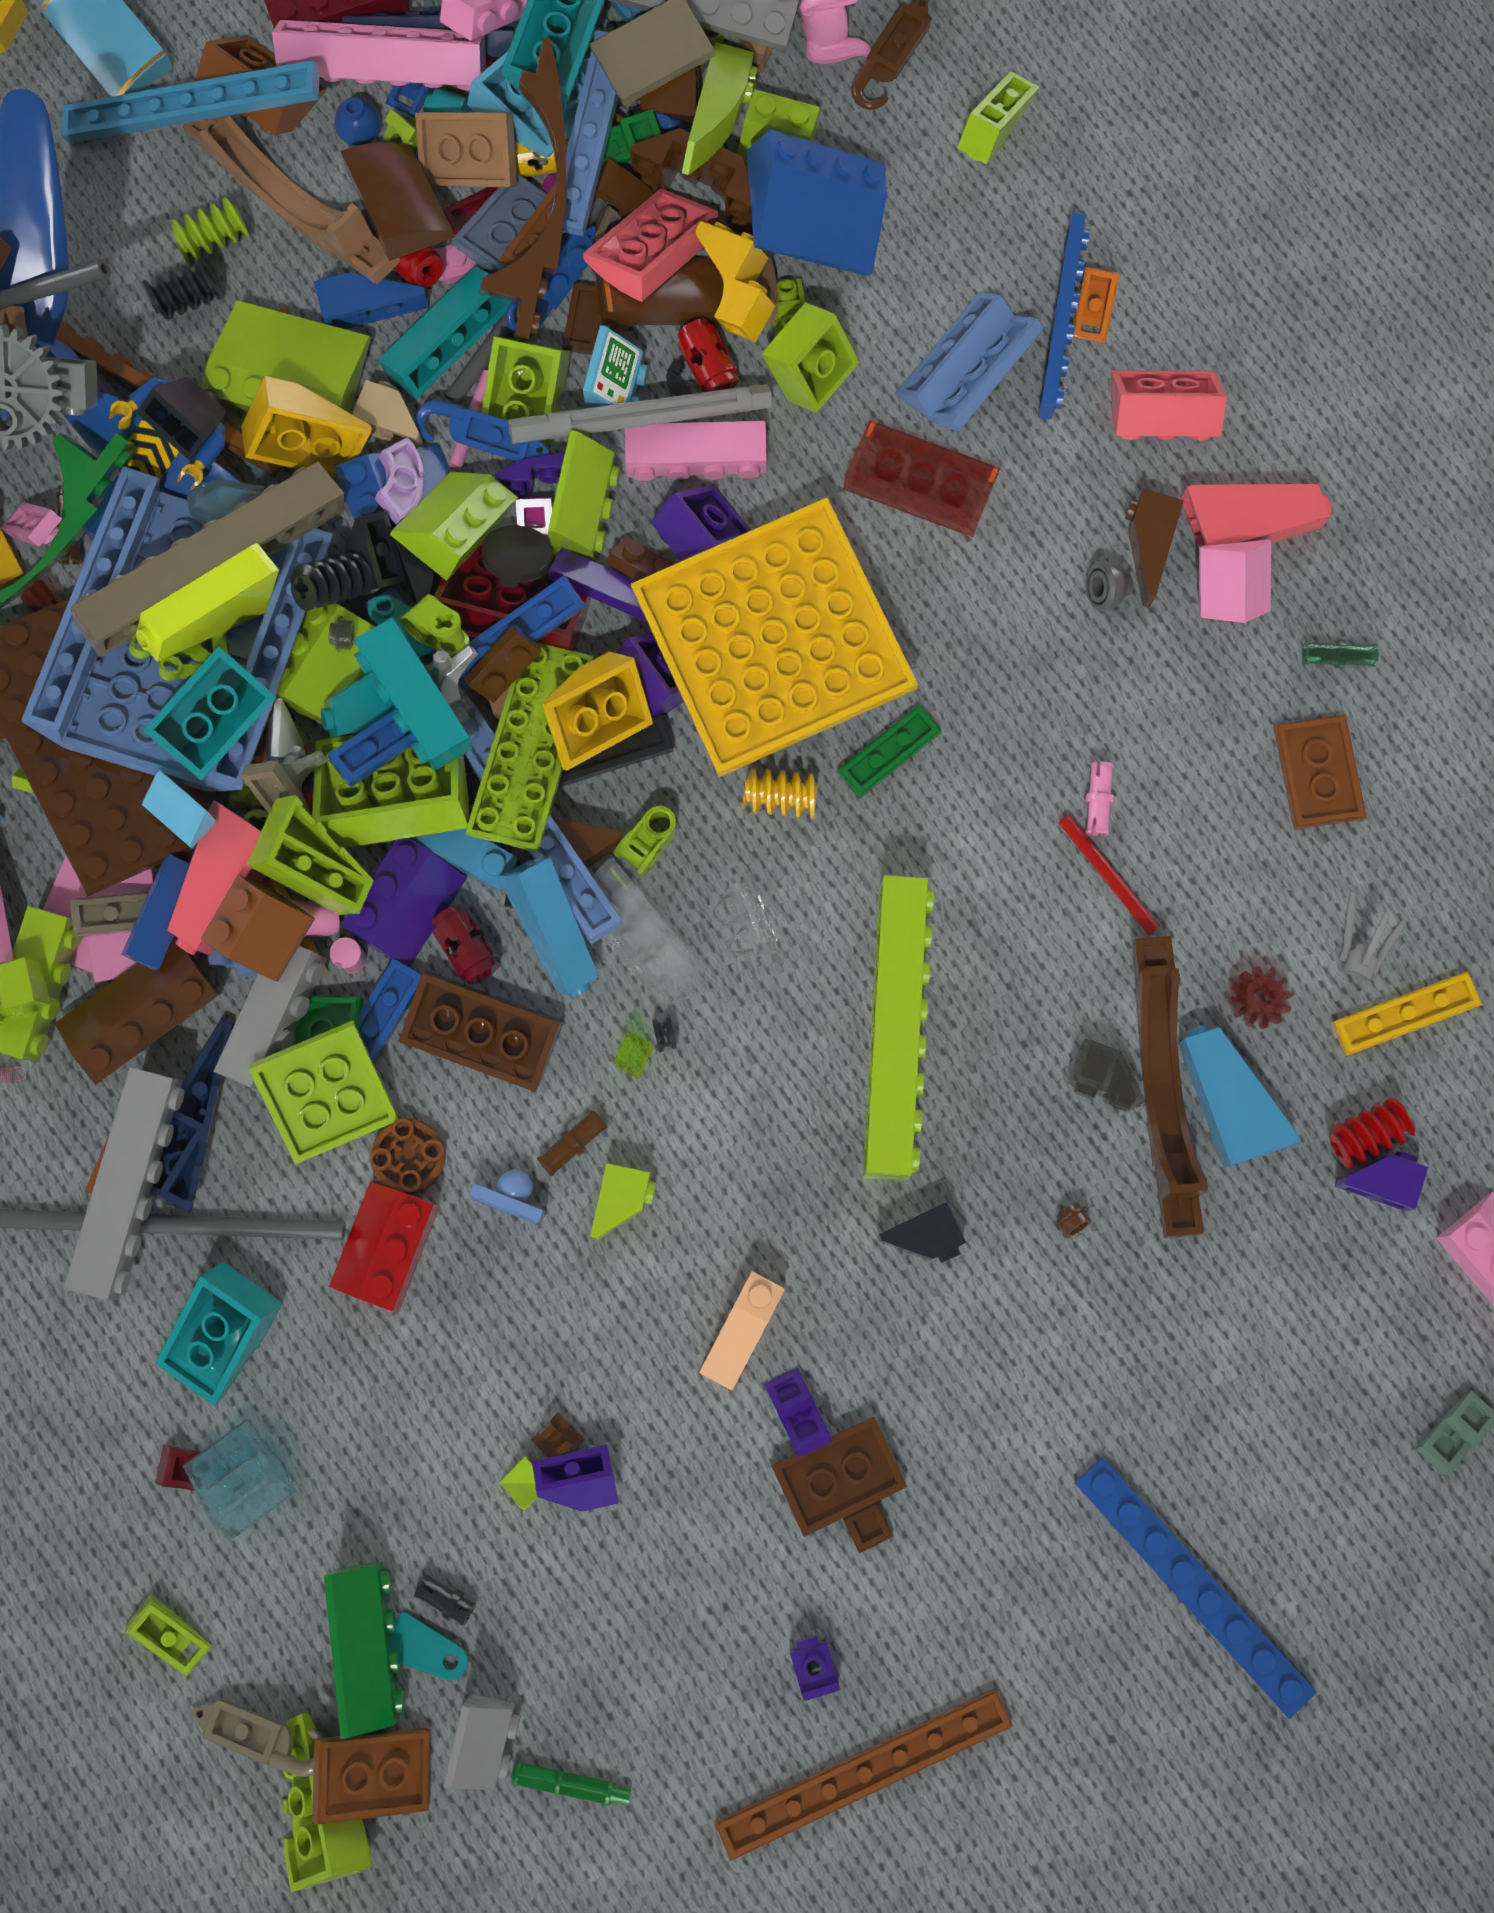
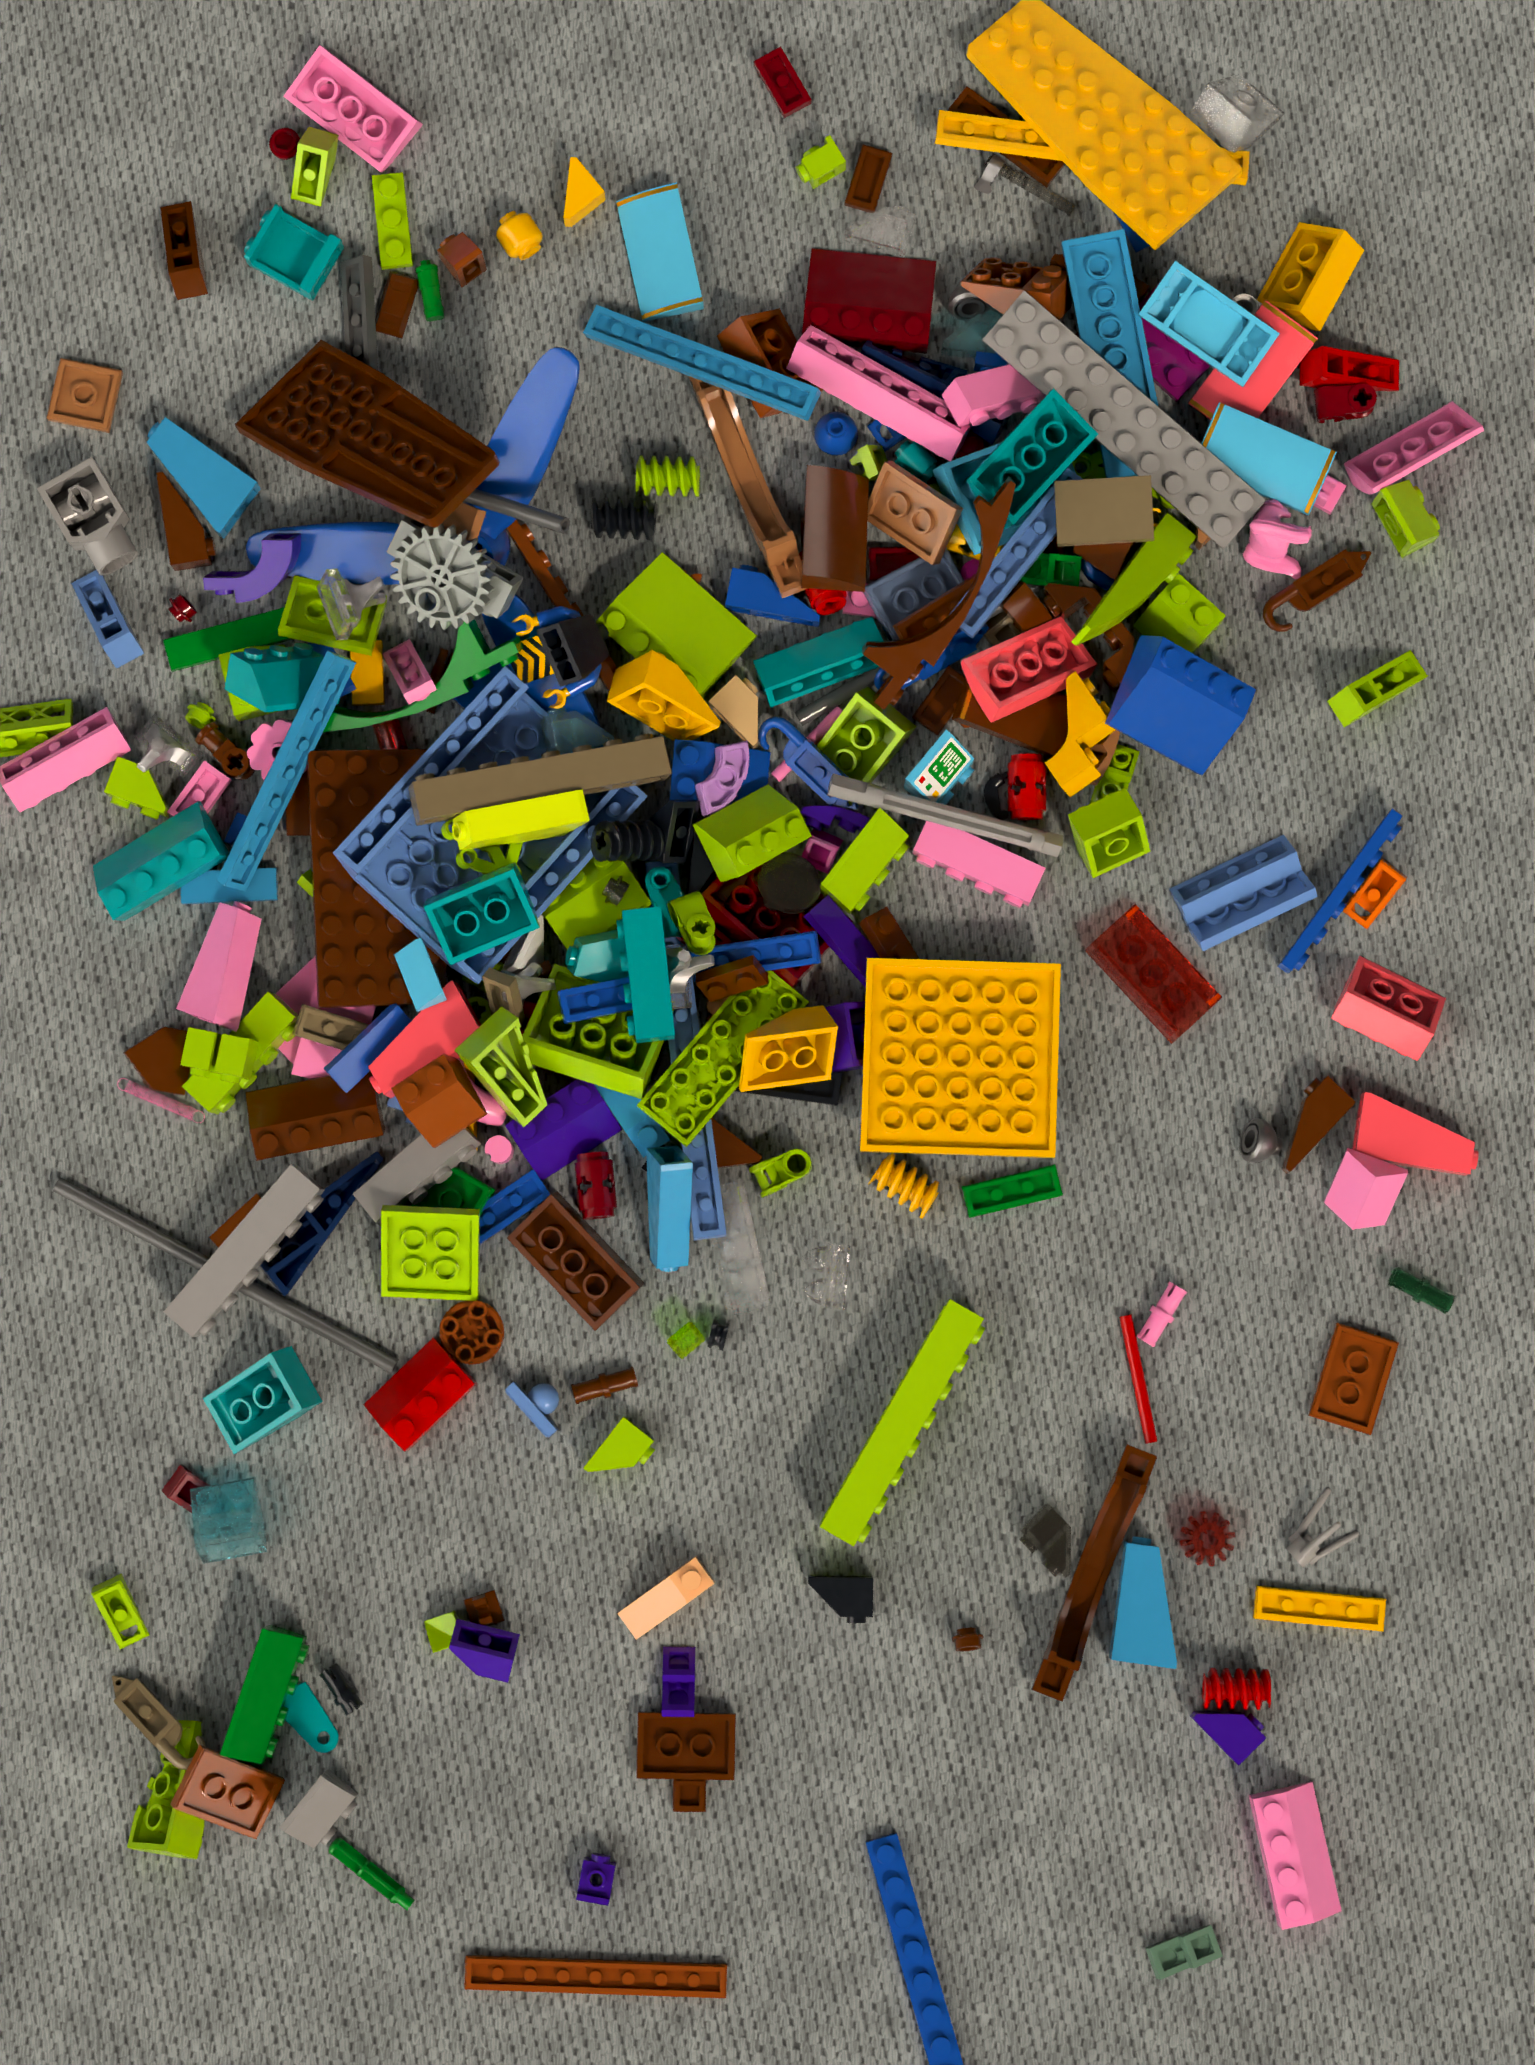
camera: 30 degrees right, 5 degrees up
dark purple slope [651,484,752,562] -> none

